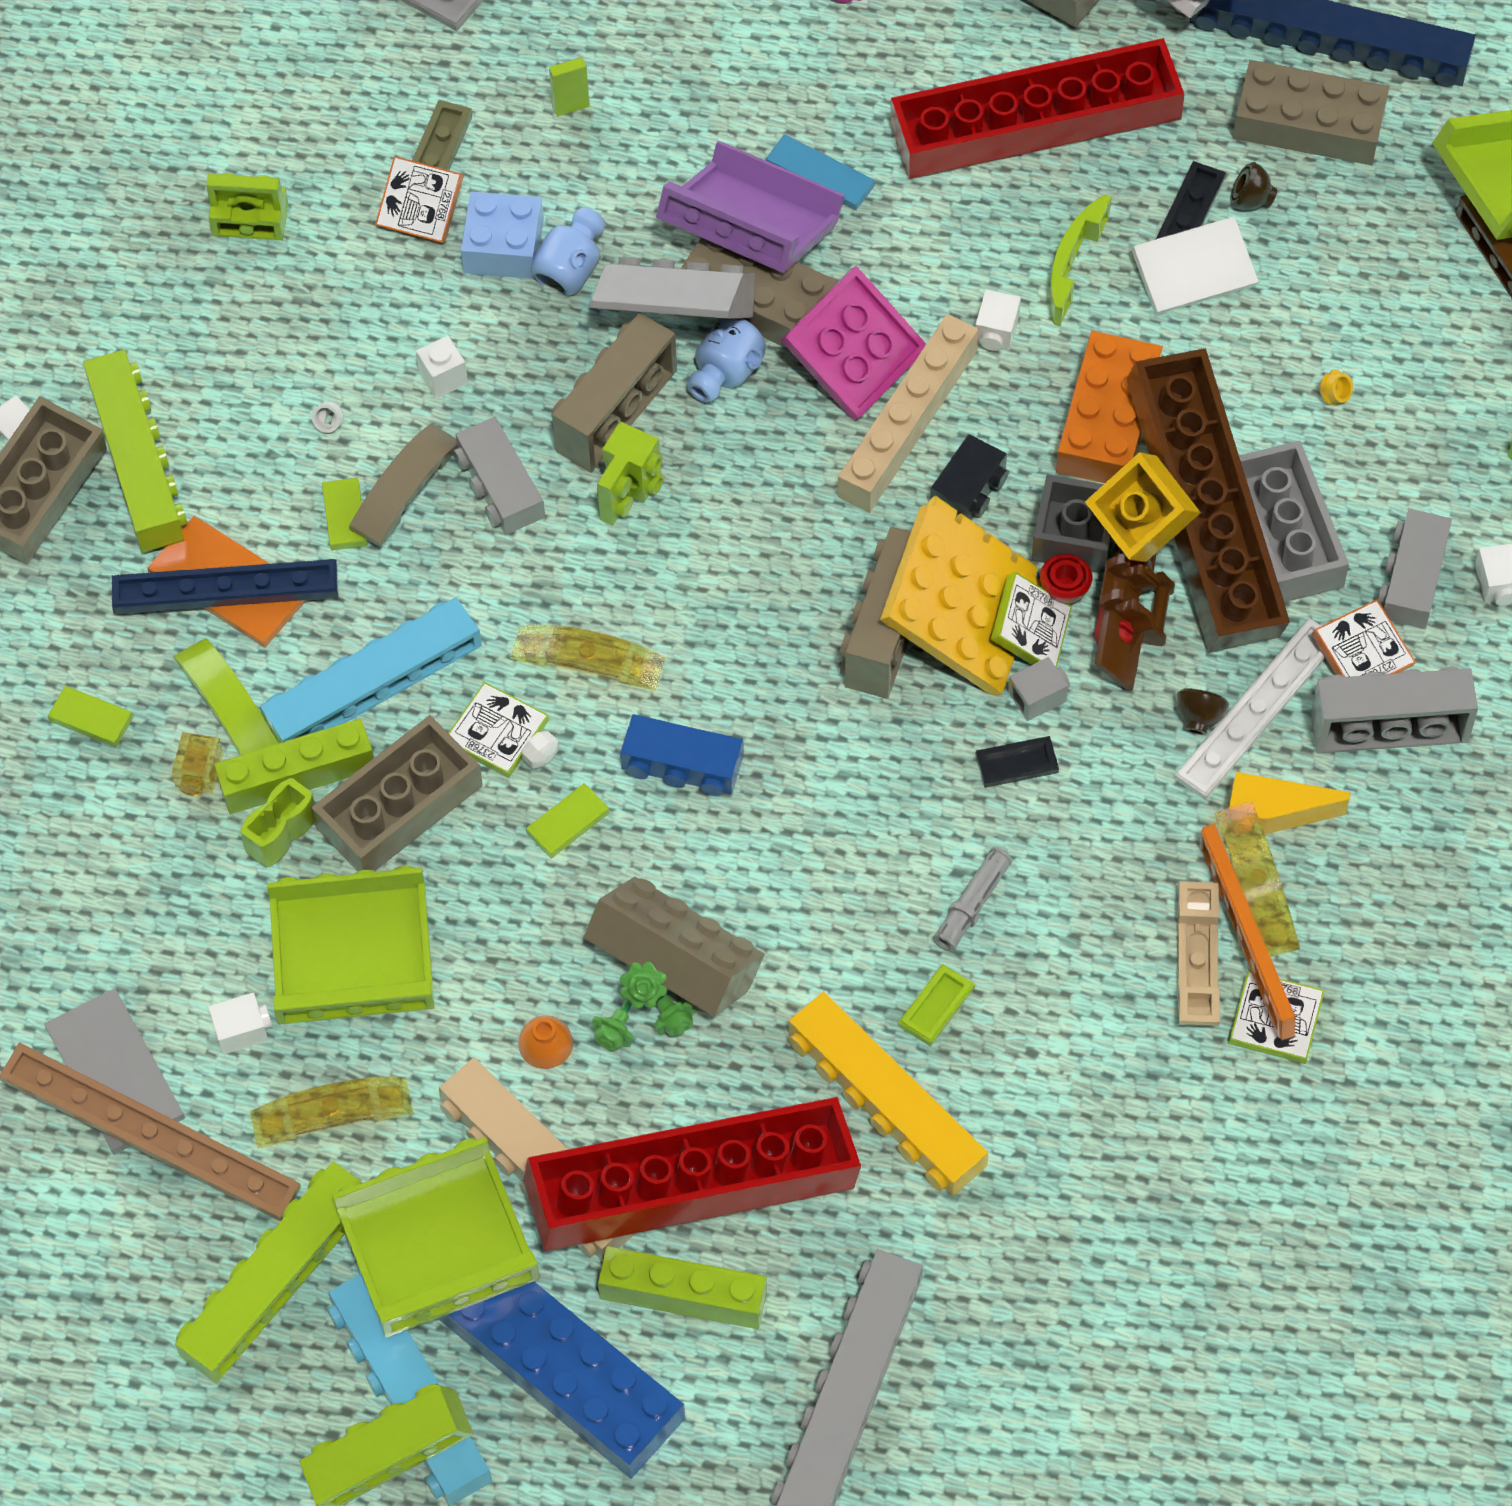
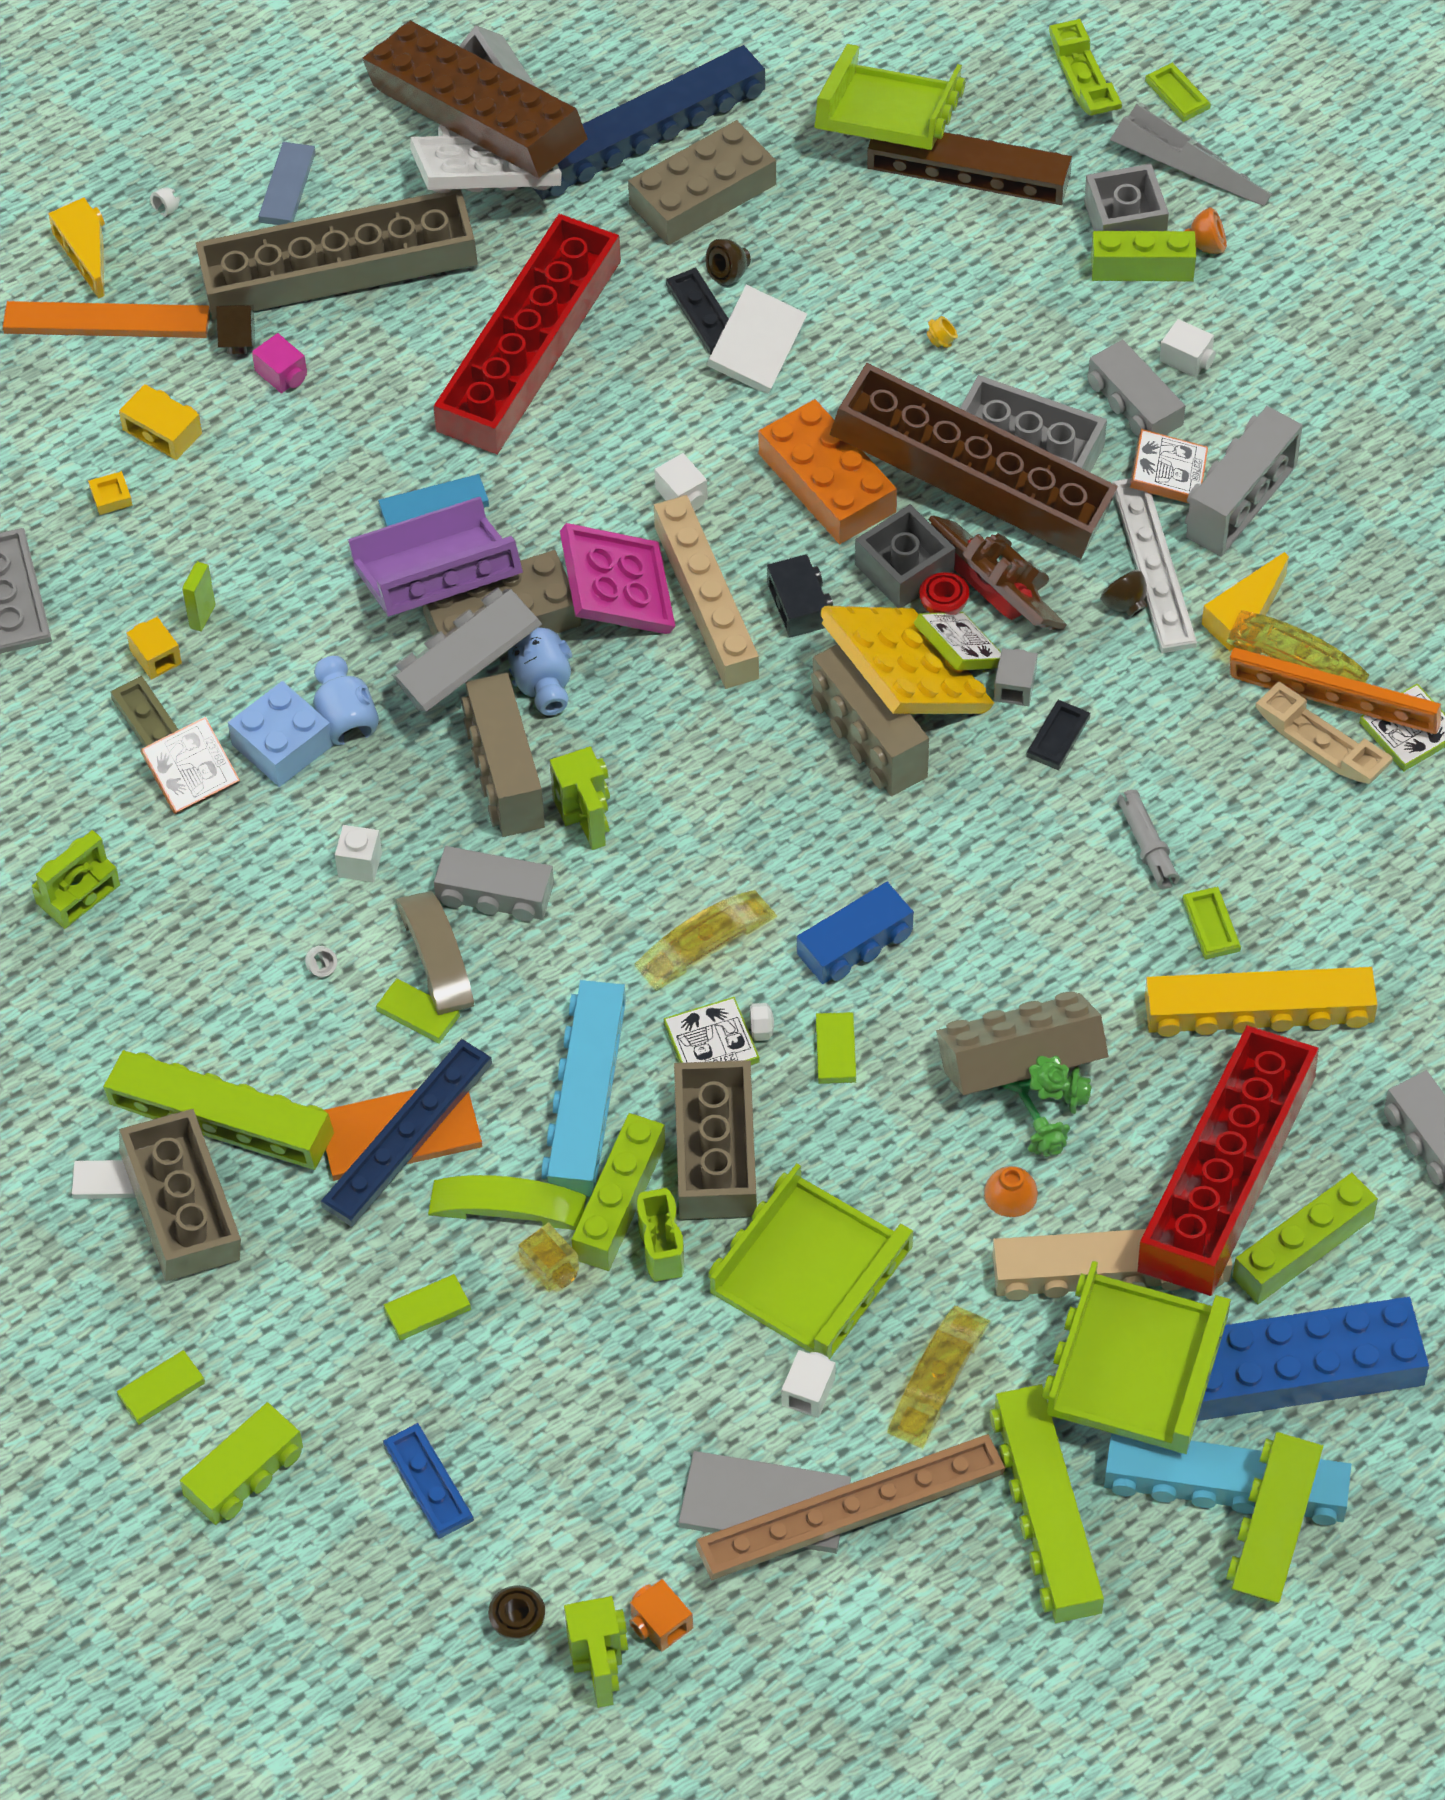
camera: 50 degrees left, 5 degrees down
lime slope [1050,194,1112,326] -> none
yellow brick [1085,452,1201,562] -> none
none -> yellow brick [126,616,182,680]

